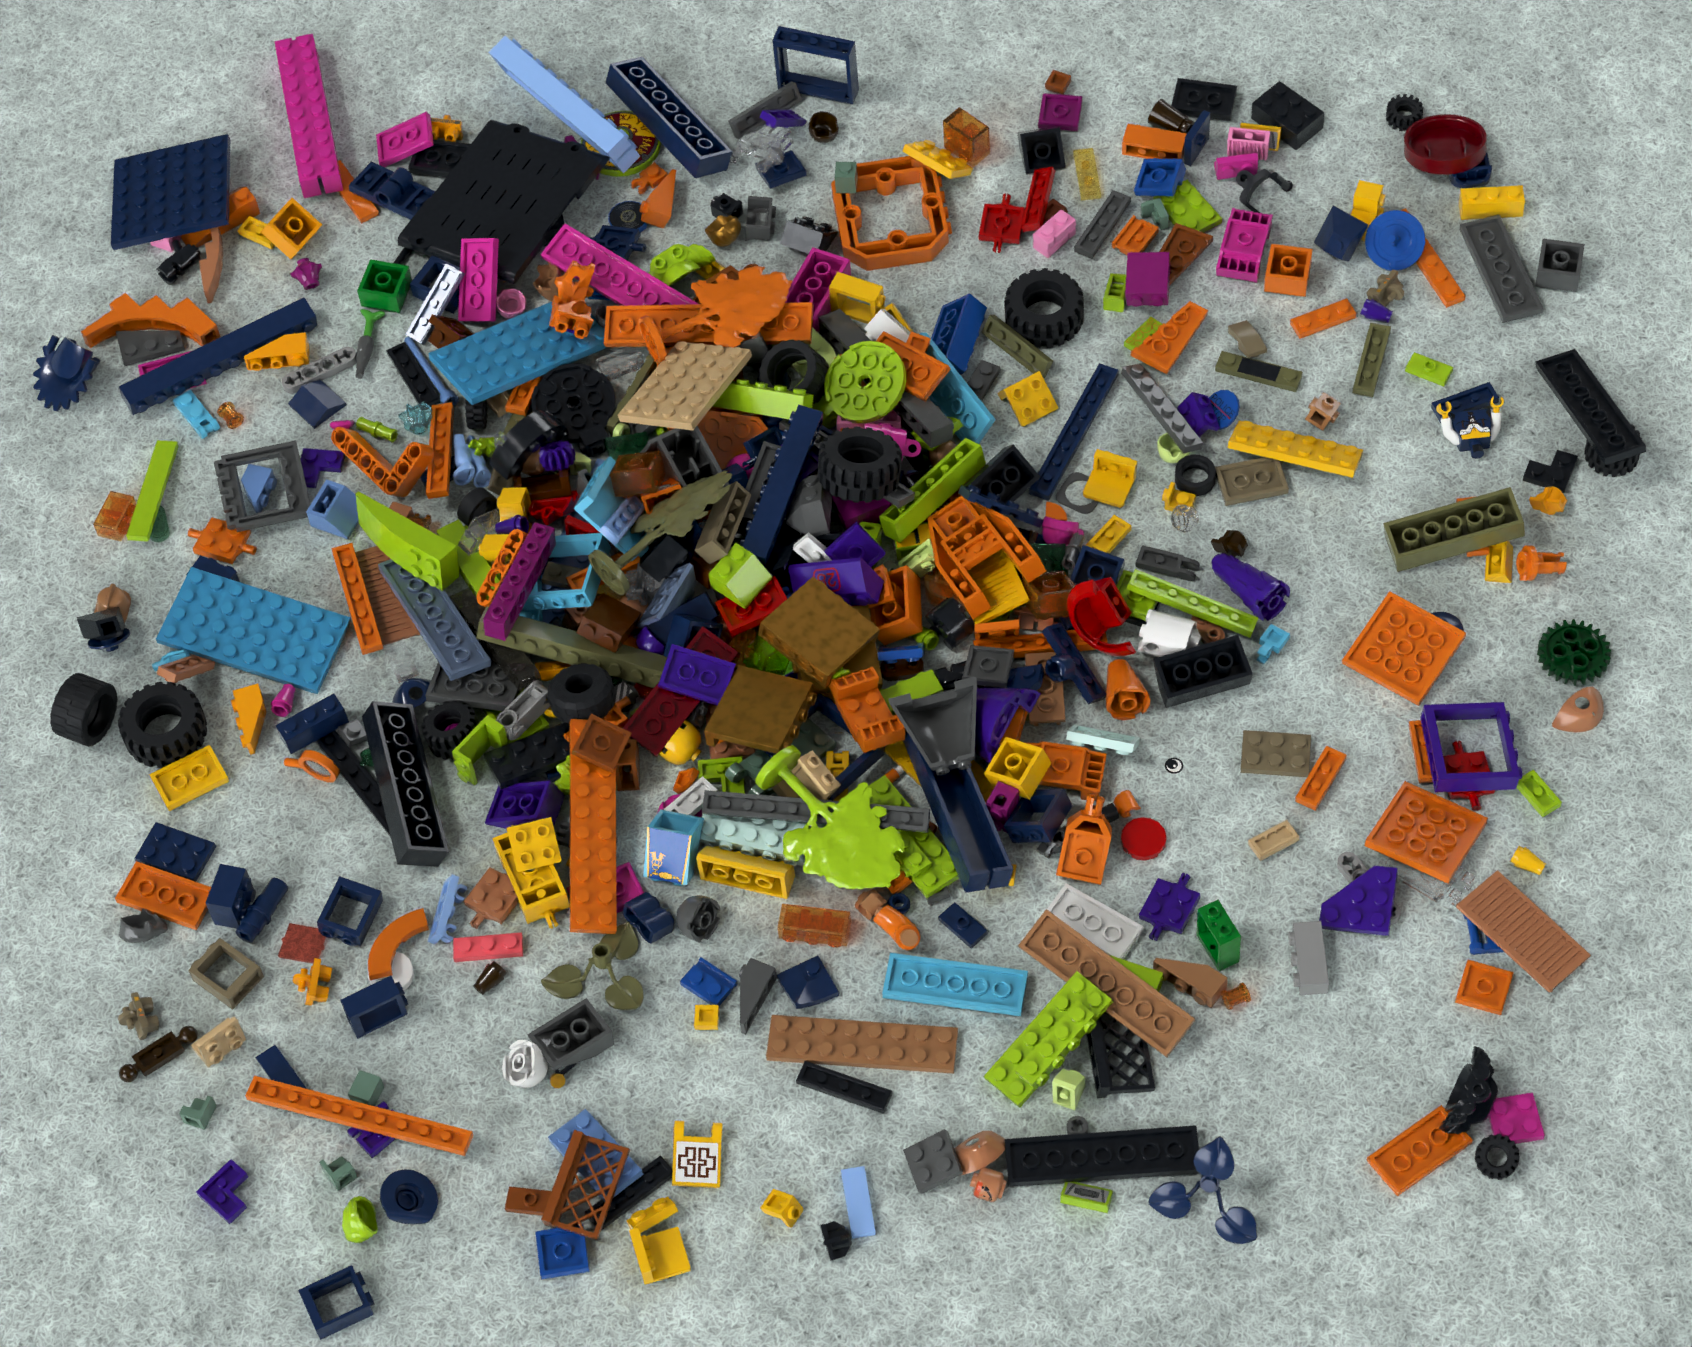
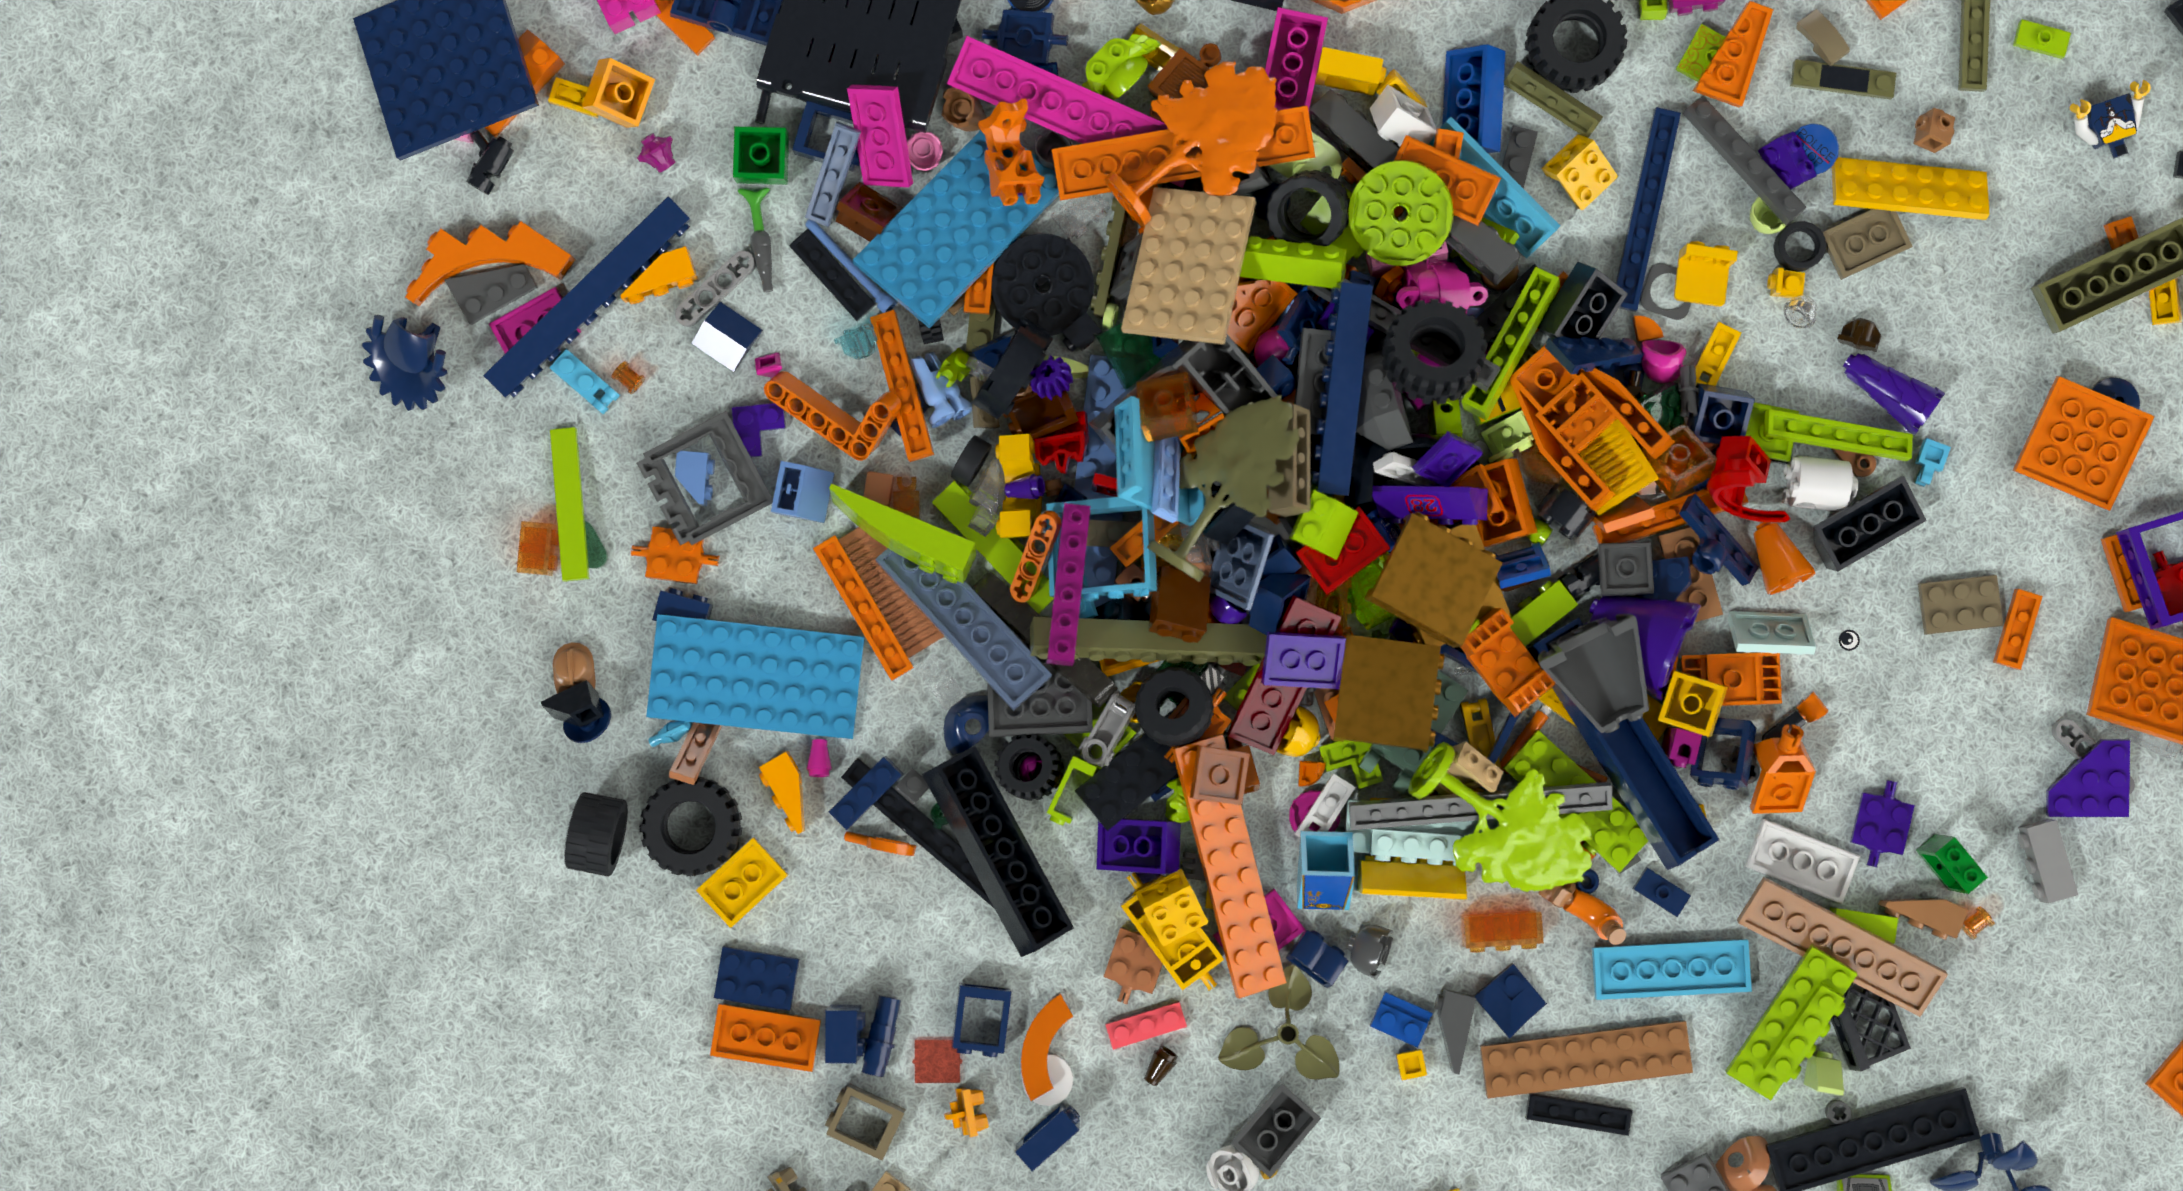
camera: 20 degrees left, 30 degrees up
dark grey hair [119,909,168,943] -> none
nougat slope [199,227,223,303] -> none
lime pin [356,417,398,443] -> none
light blue plate [428,874,467,944] -> none
red tile [1121,817,1167,861] -> none
dark grey hinge [1136,545,1200,581] -> none
tan plate [1248,820,1299,861] -> none
dark blue plate [1431,382,1499,423] -> none

